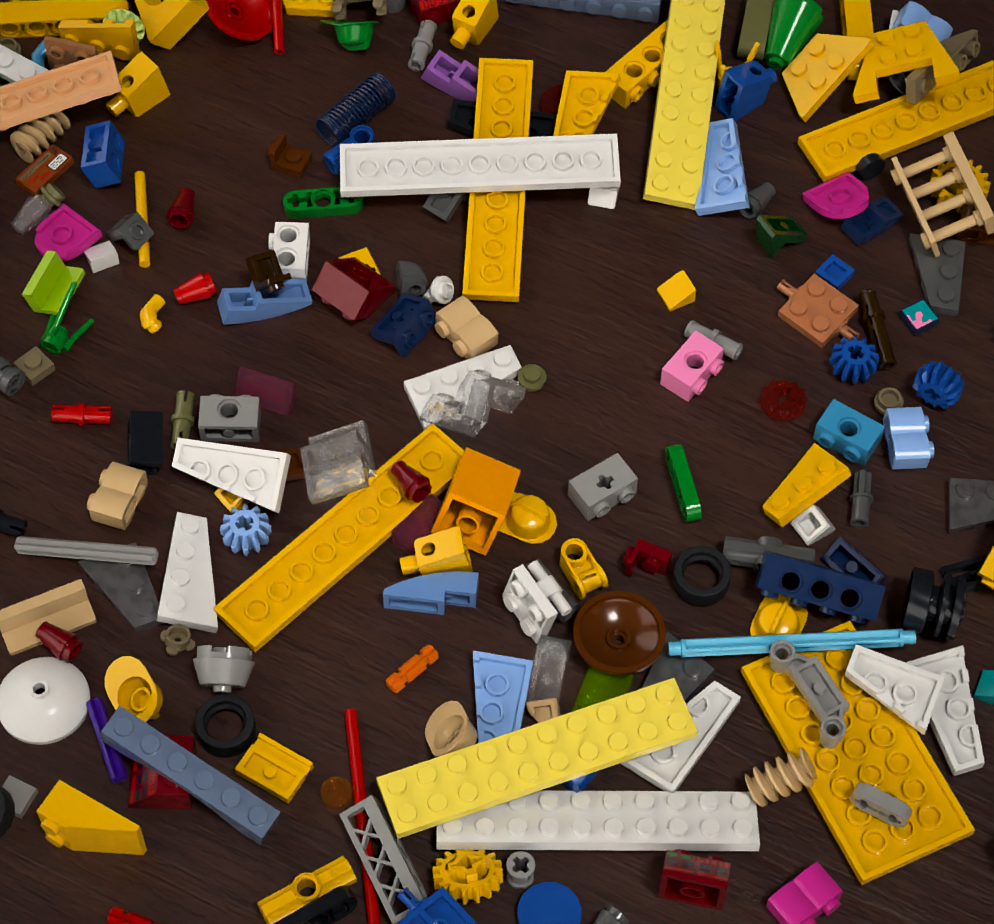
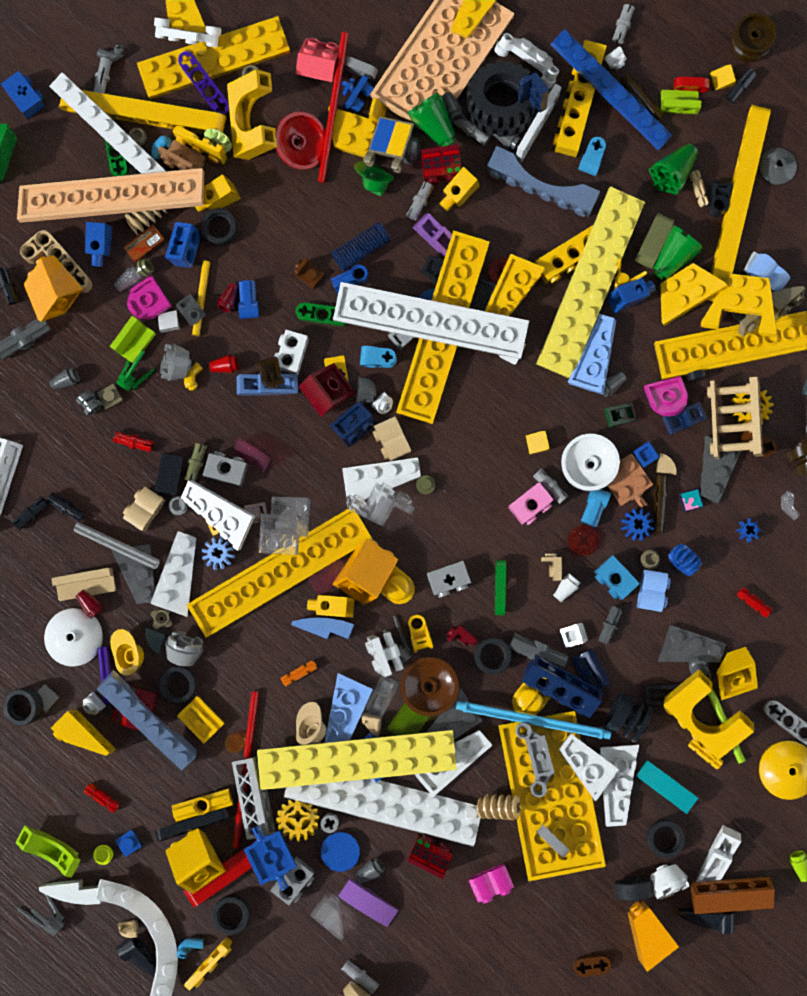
camera: 15 degrees right, 25 degrees up
dark red cone [391,460,432,502] -> none
yellow wing [762,443,852,527] -> none
none -> white plate [83,692,106,715]
none -> clear light blue tile [145,628,165,653]
none -> light grey cone [160,344,191,381]
none -> light grey plate [169,496,188,515]
none -> black tyre [201,208,238,247]
none -> blue piece [238,280,259,319]
none -> dark azure piece [360,346,397,368]
none -> tan bracket [541,554,562,581]
none -> white cone [553,573,580,602]
none -> white dish [561,434,620,491]
none -> dark azure piece [581,489,611,527]
none -> tan tile [656,453,676,475]

